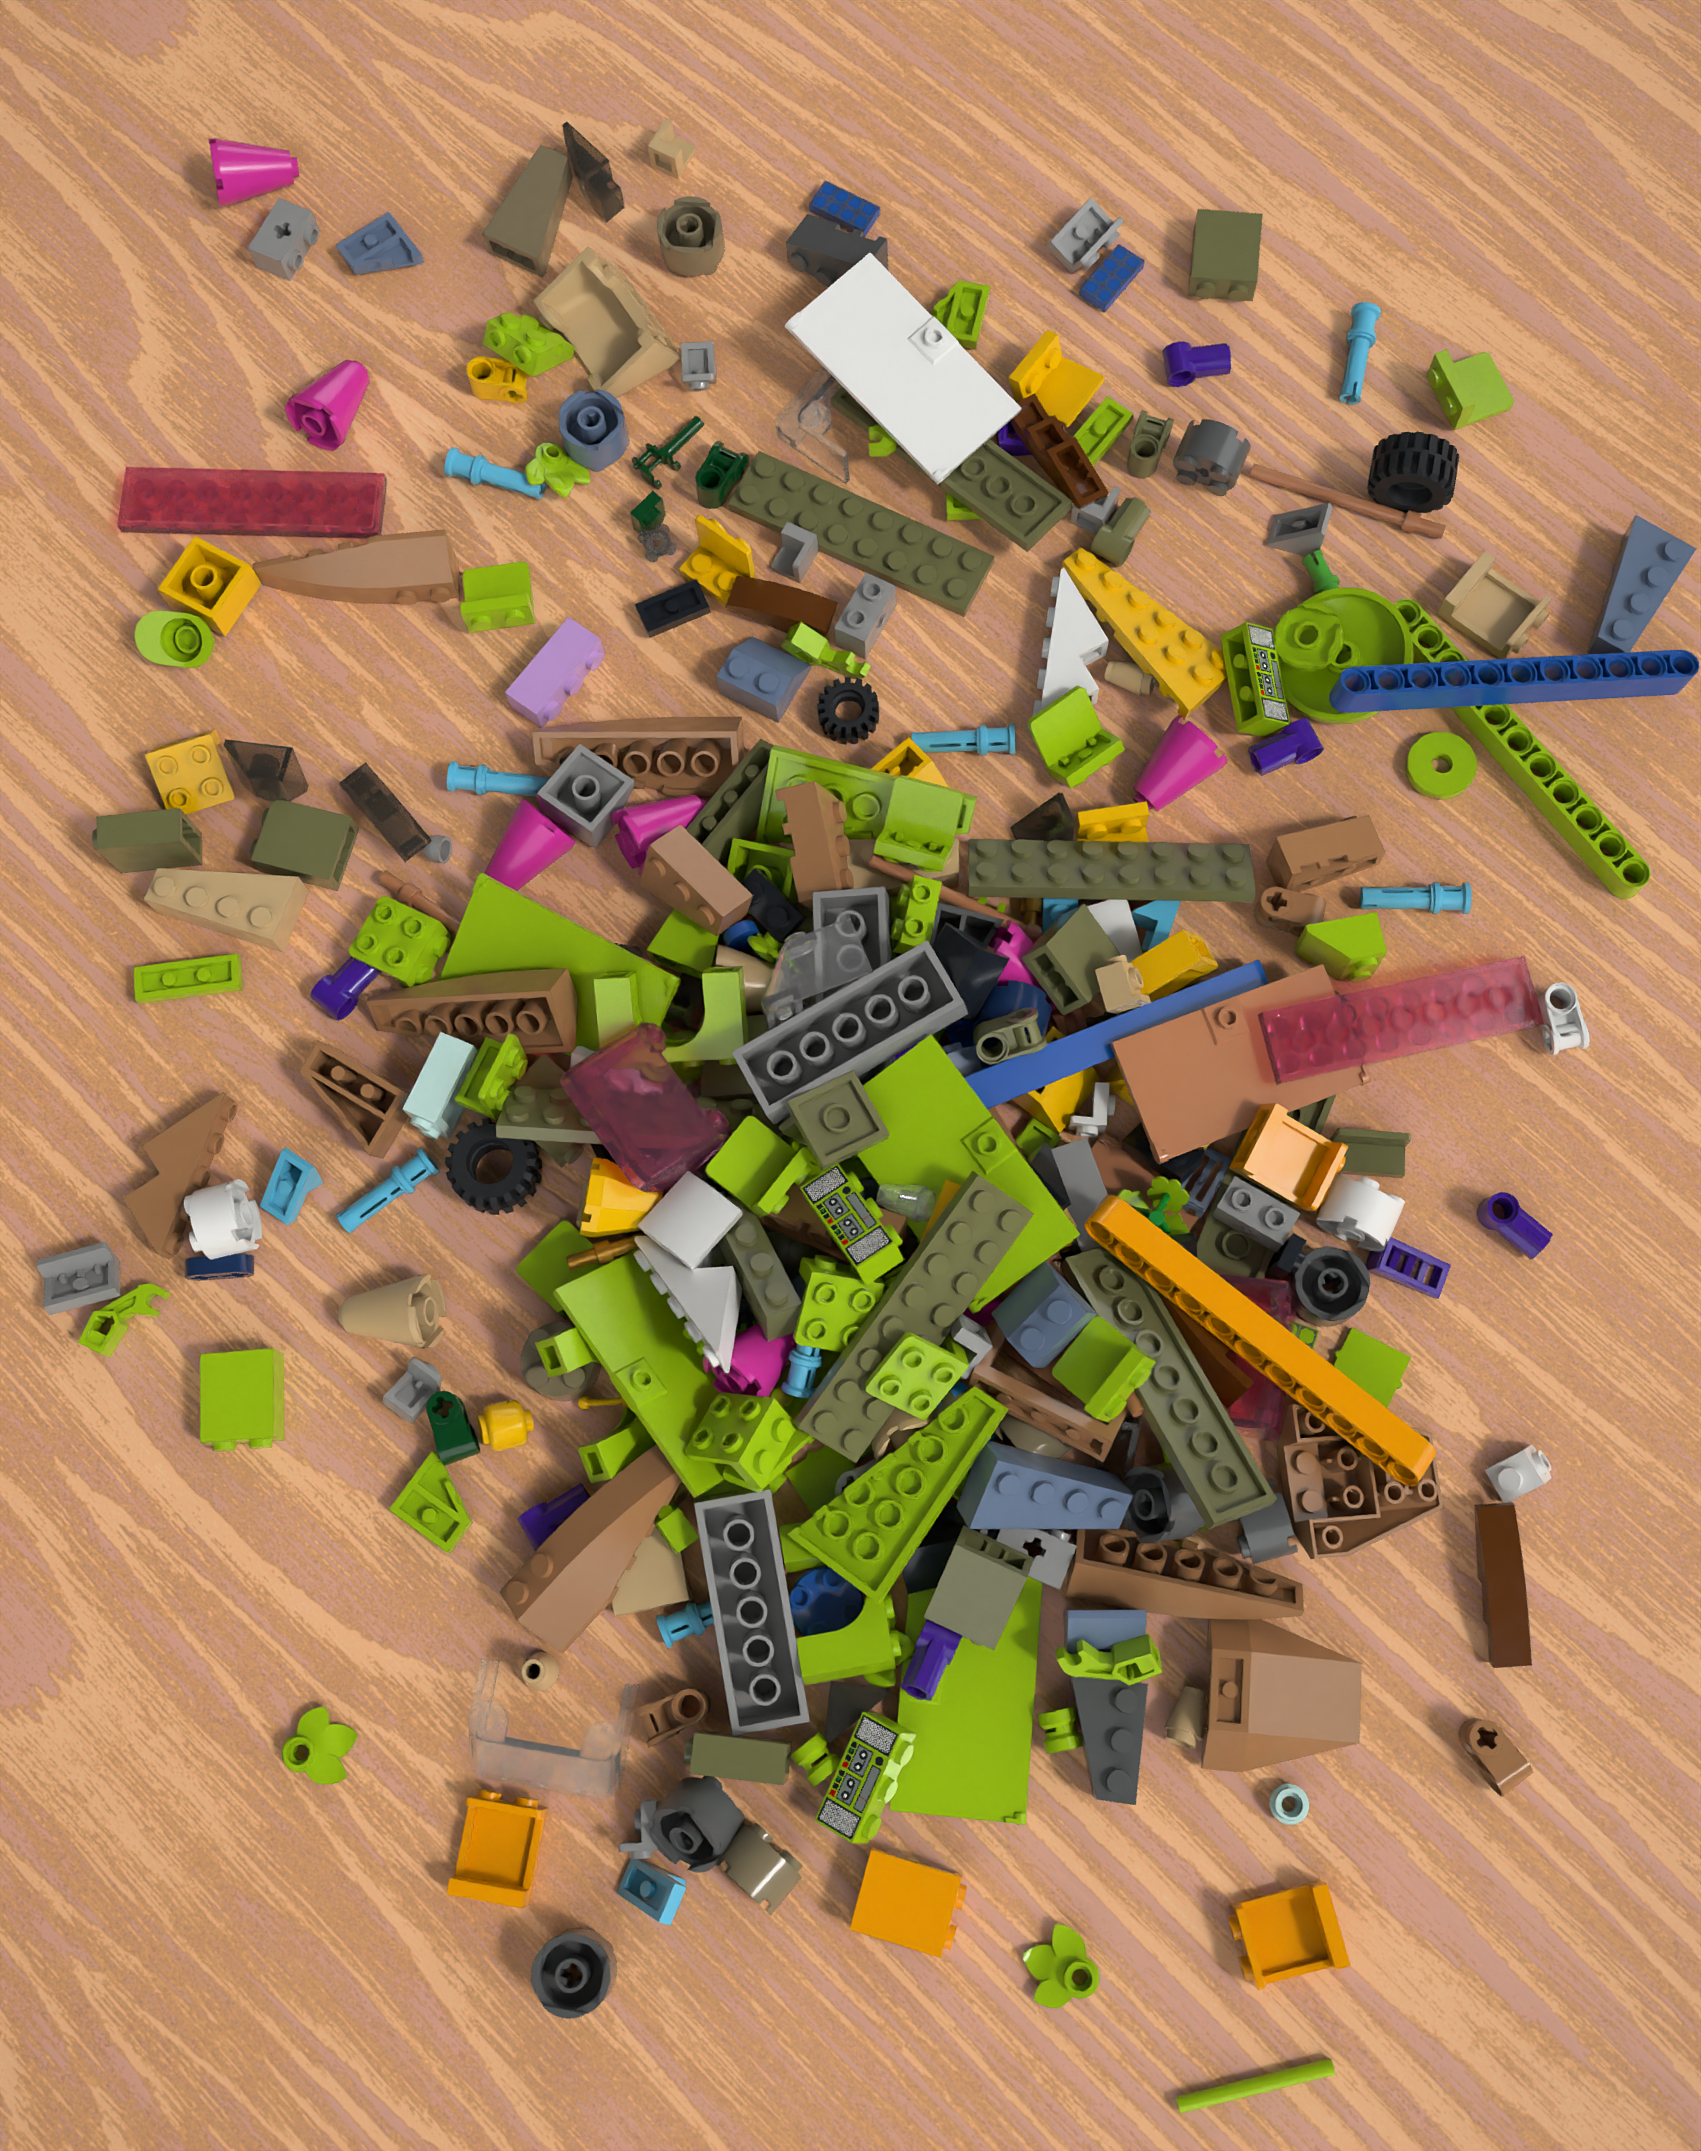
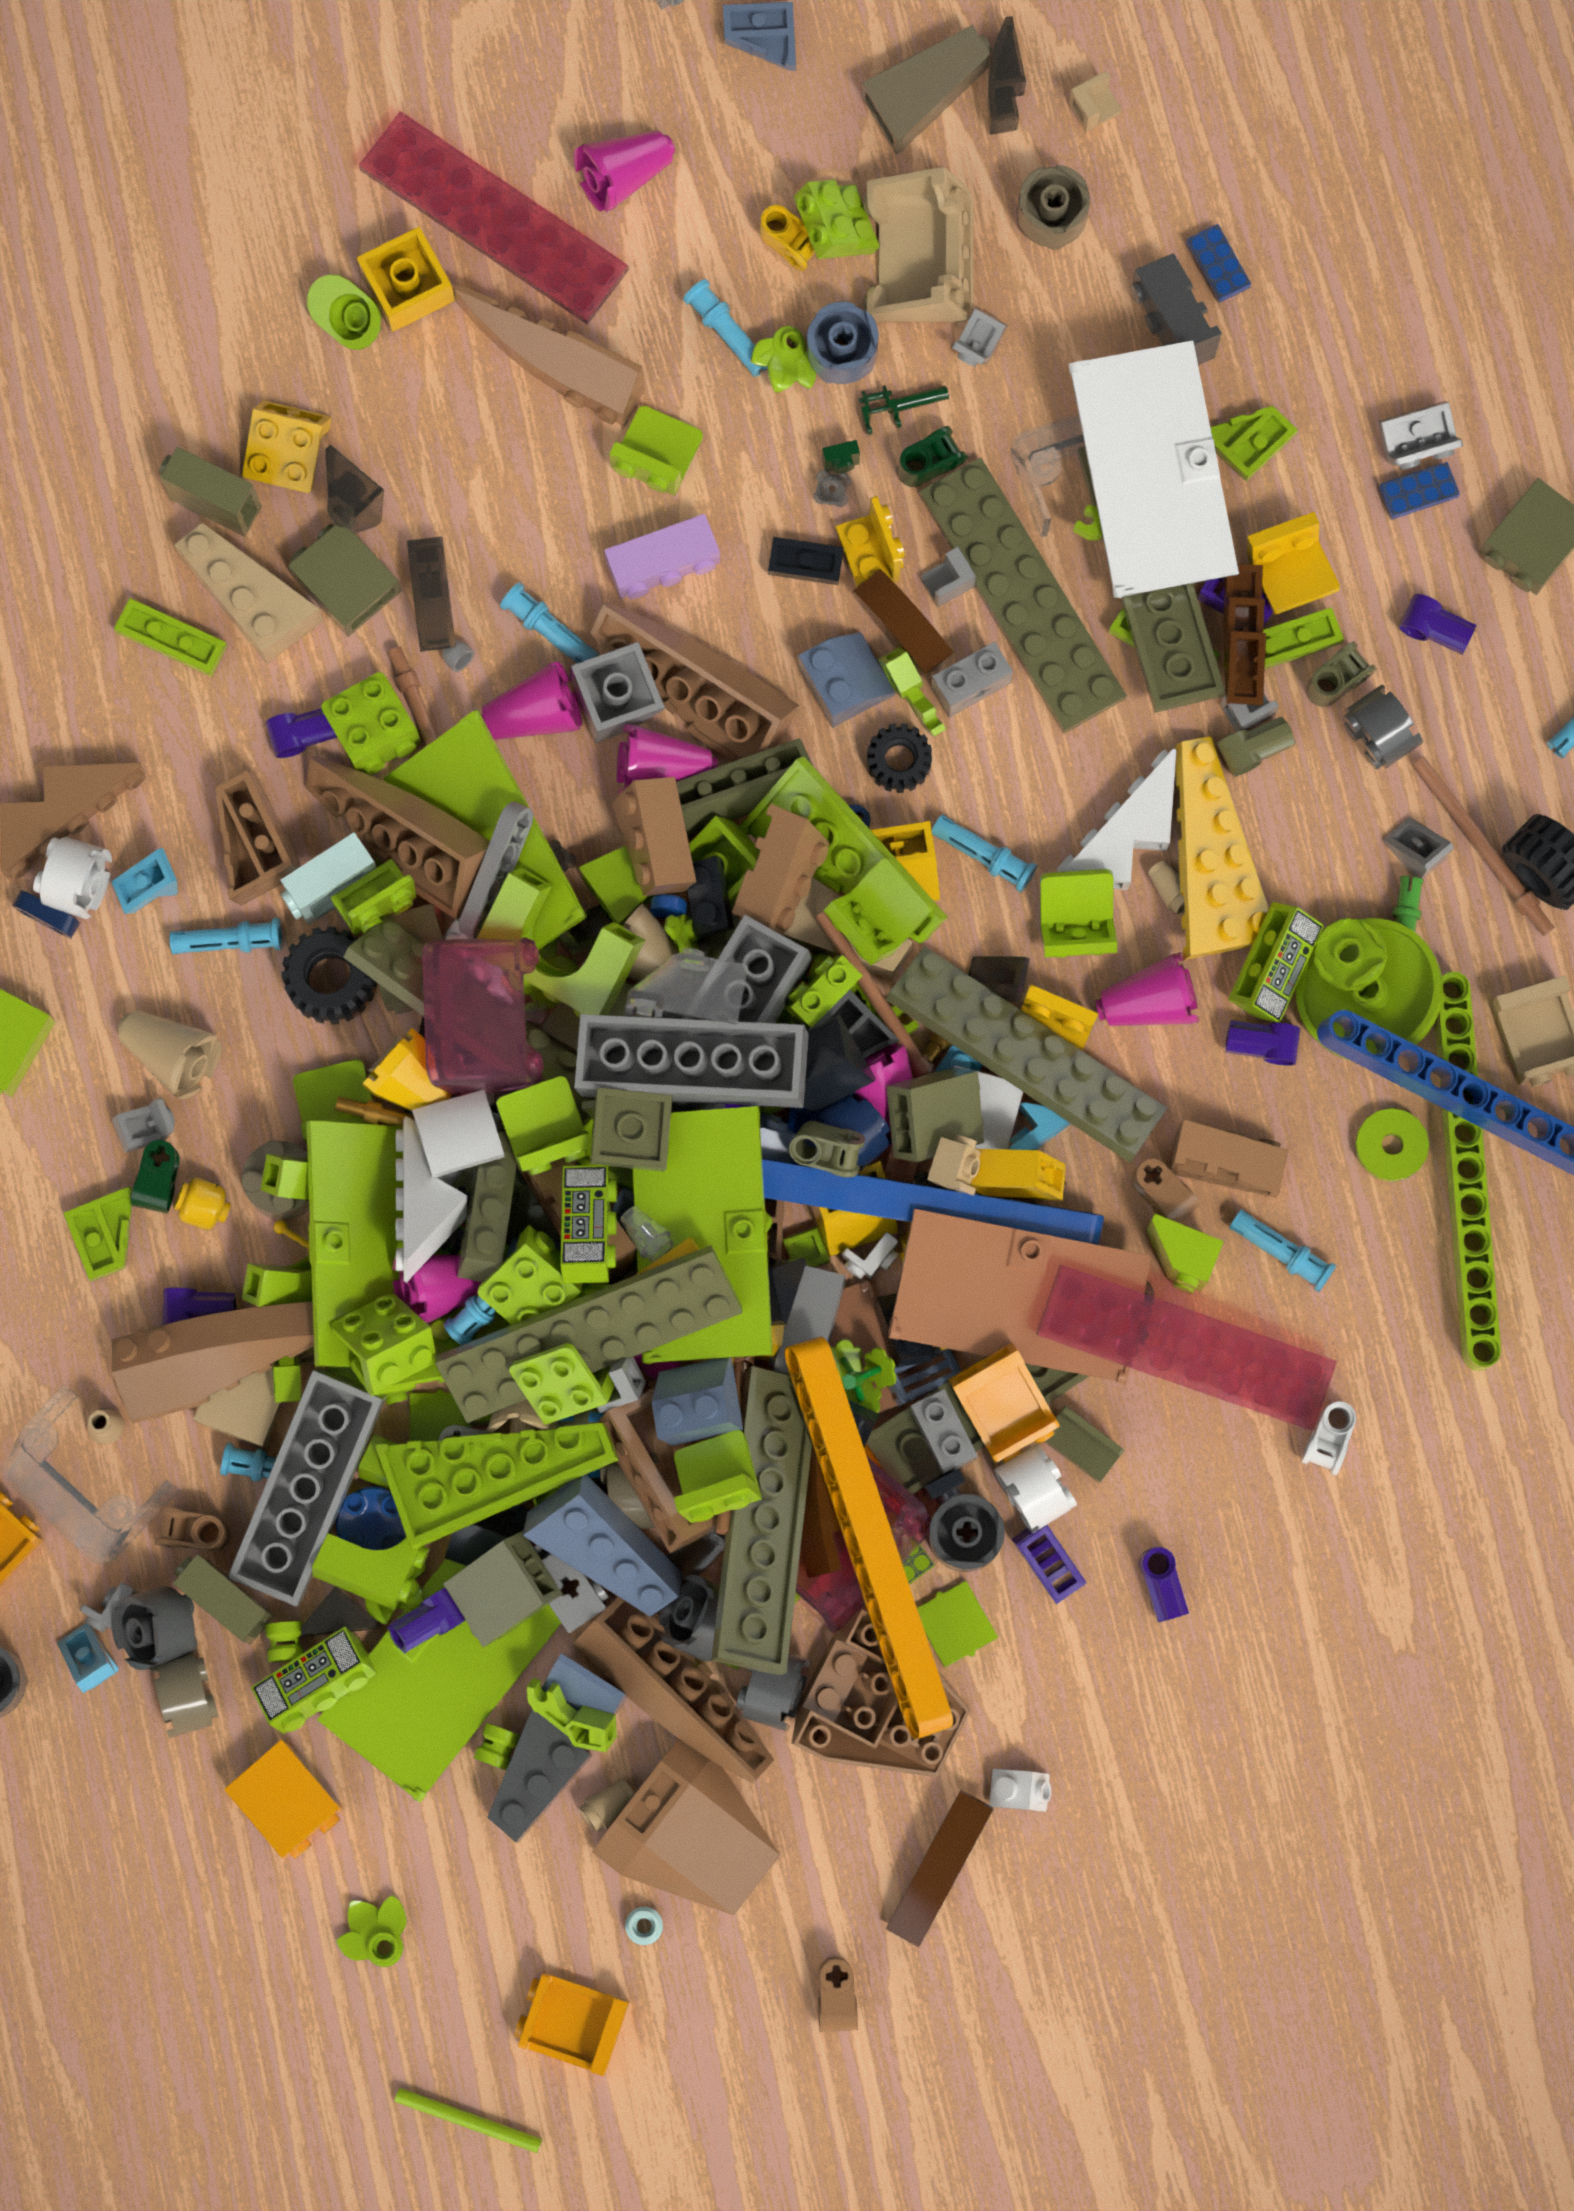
camera: 25 degrees right, 5 degrees up
none -> light grey beam [459,802,533,940]

